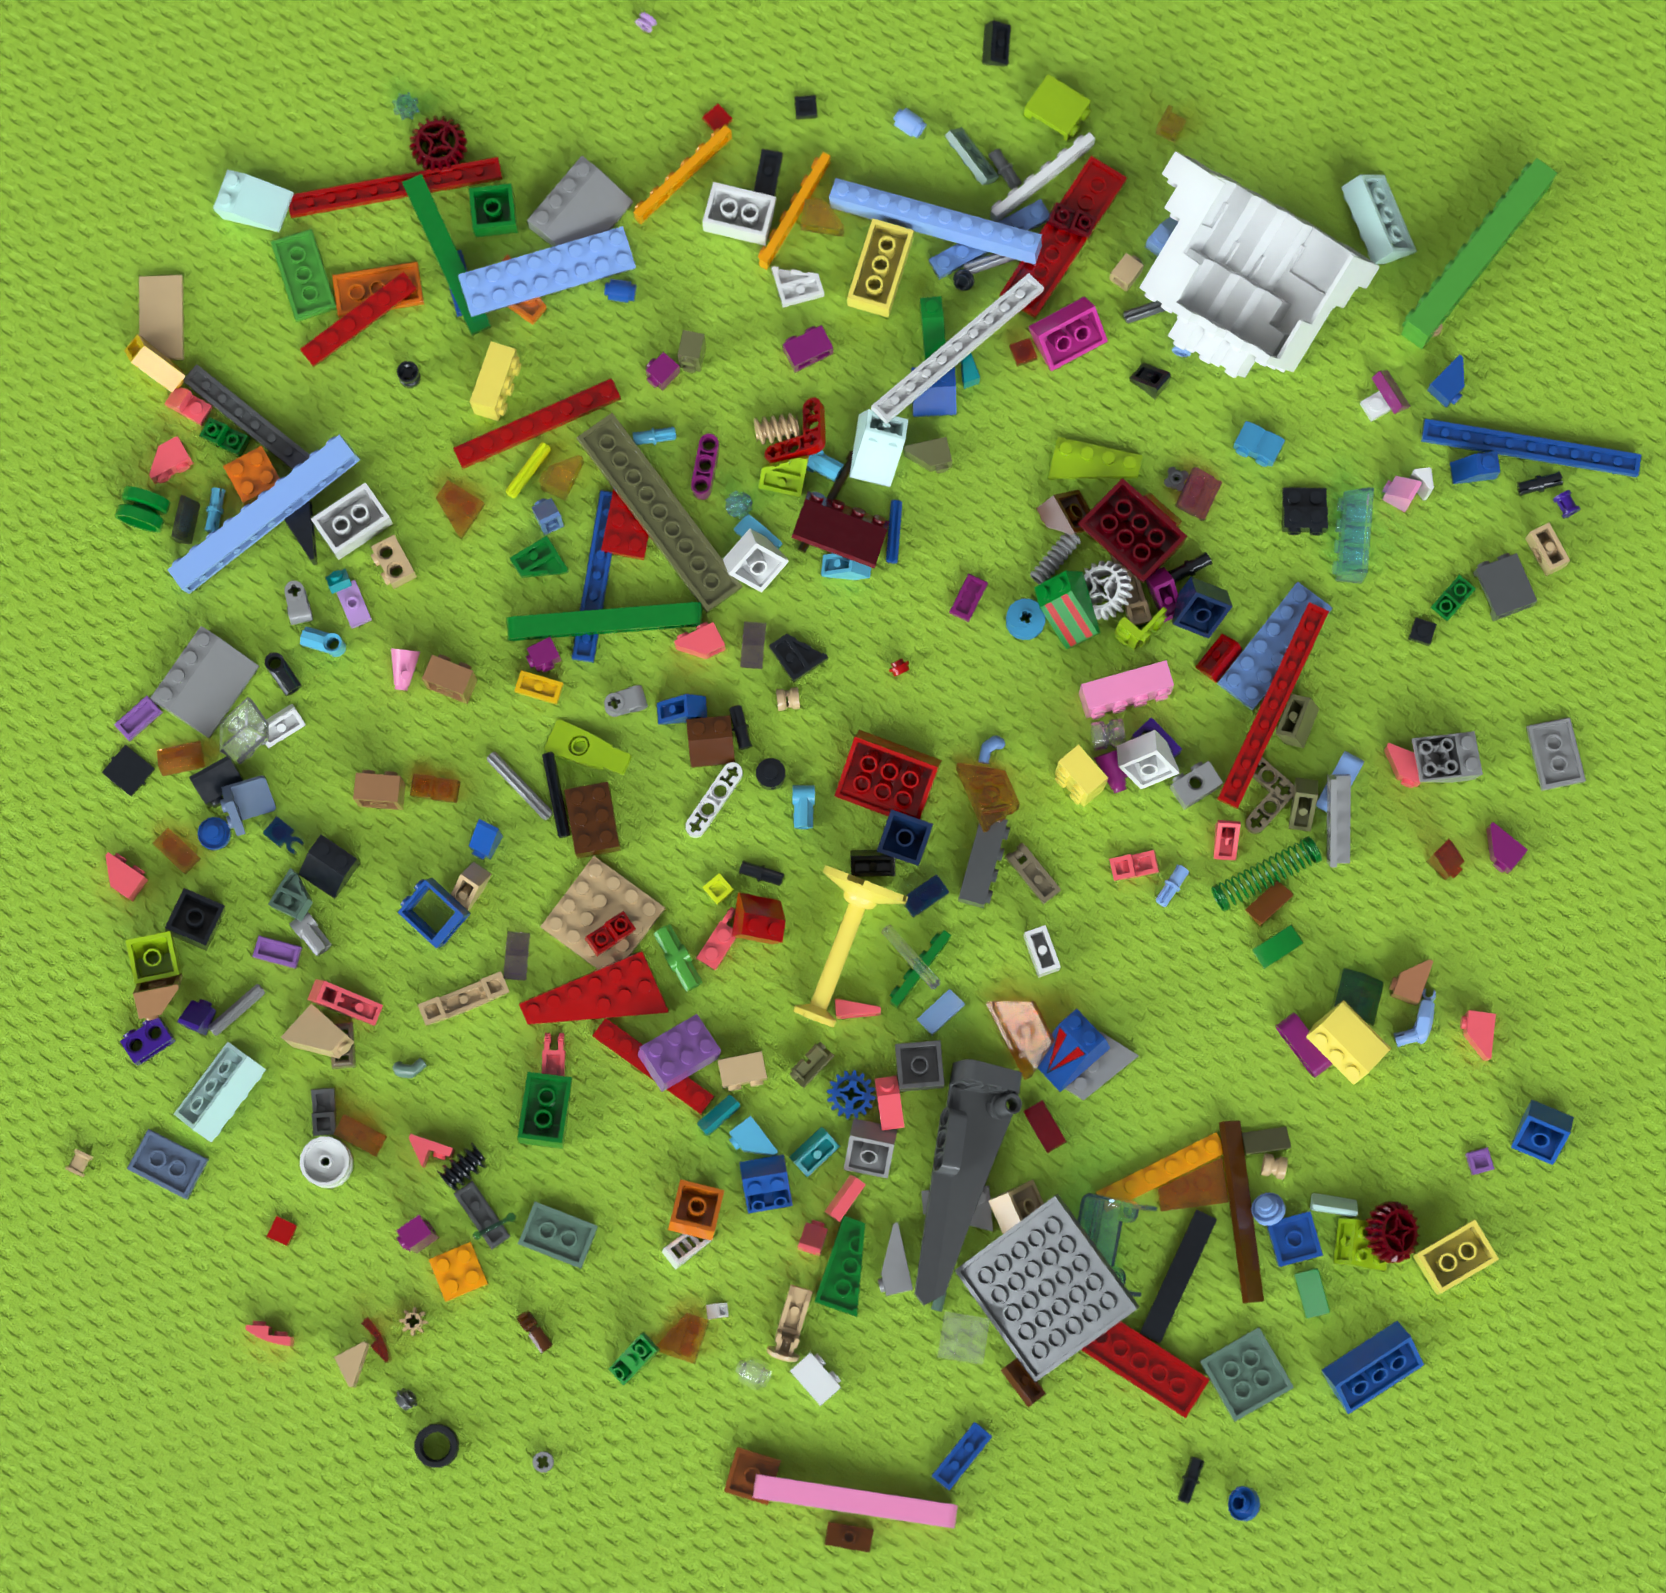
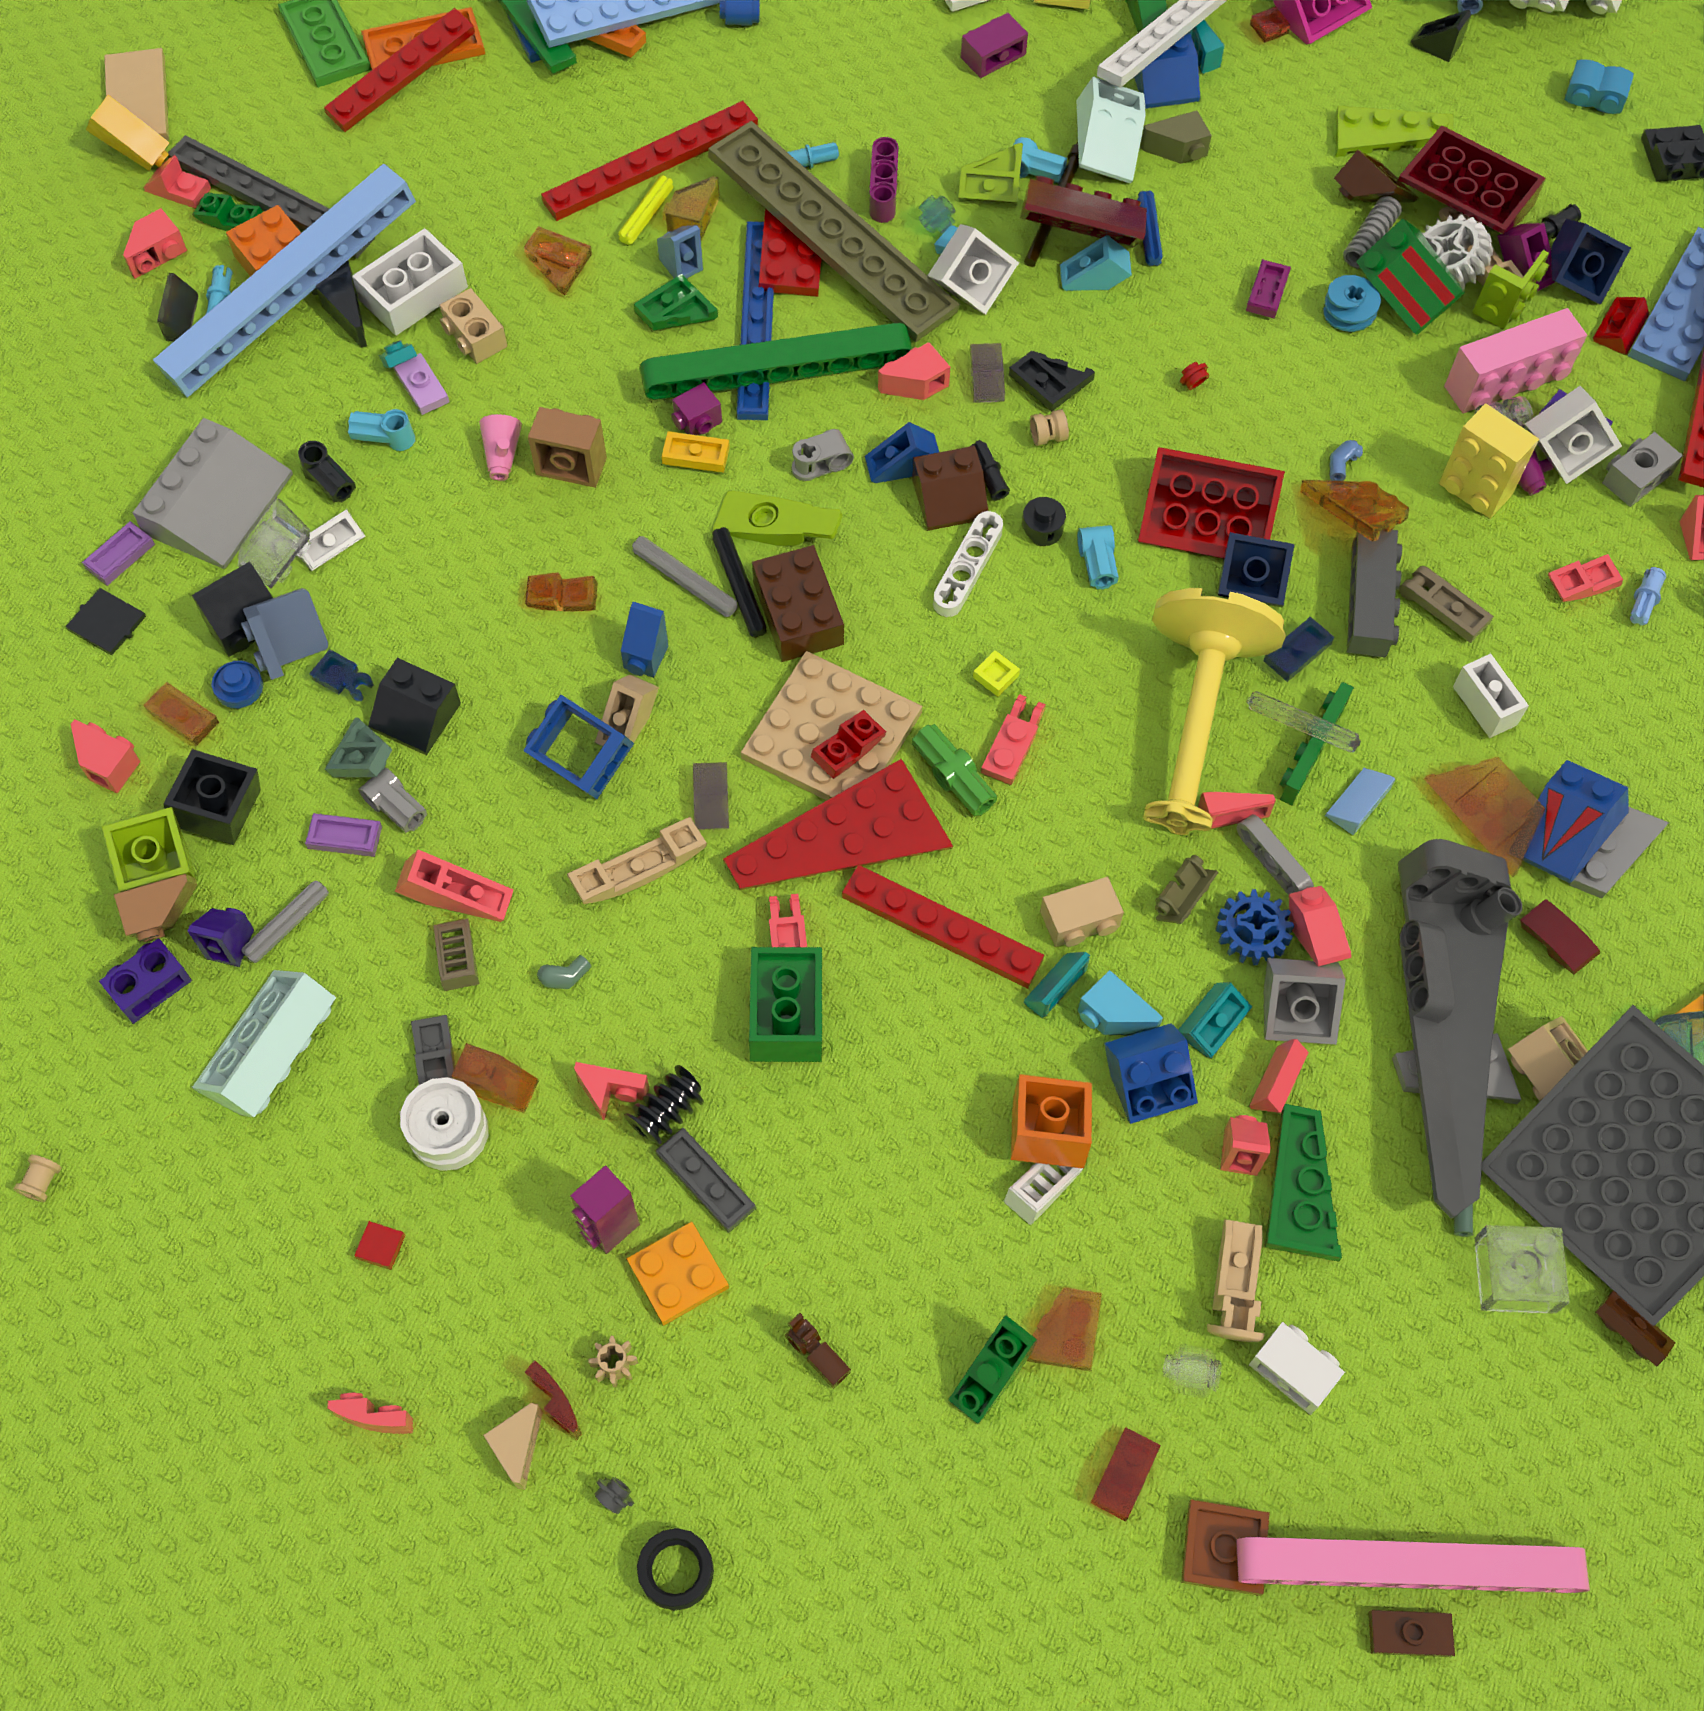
camera: 10 degrees left, 15 degrees down
green wheel [115,486,170,533] -> none
sand blue tile [127,1129,209,1200] -> none
clear orange slope [157,741,205,776] -> none
tan slope [281,1004,354,1059] -> none
light grey piece [284,581,313,625] -> none
medium nougat brick [353,770,406,810] -> none
black wheel [397,361,421,388] -> none
light yellow brick [470,341,521,421] -> none
clear green hinge [473,1213,516,1240] -> none
sand green plate [518,1202,598,1269] -> none
light grey bush [533,1452,554,1472] -> none
medium lavender brick [638,1014,721,1092] -> none
magenta brick [646,352,680,390] -> none
olive brick [678,330,706,373] -> none
white piece [706,1303,729,1319] -> none
red slope [732,892,786,945] -> none
black axle [739,860,784,886] -> none
tan piece [754,413,800,445] -> none
red beam [764,397,826,463] -> none
light grey slope [878,1222,913,1296] -> none
flat silver brick [895,1040,944,1092] -> none
blue plate [932,1422,993,1491] -> none
dark grey plate [1164,467,1189,491] -> none
clear pink plate [1175,467,1222,521] -> none
none -> clear red slope [1090,1427,1161,1522]
none -> light grey beam [1237,814,1314,895]

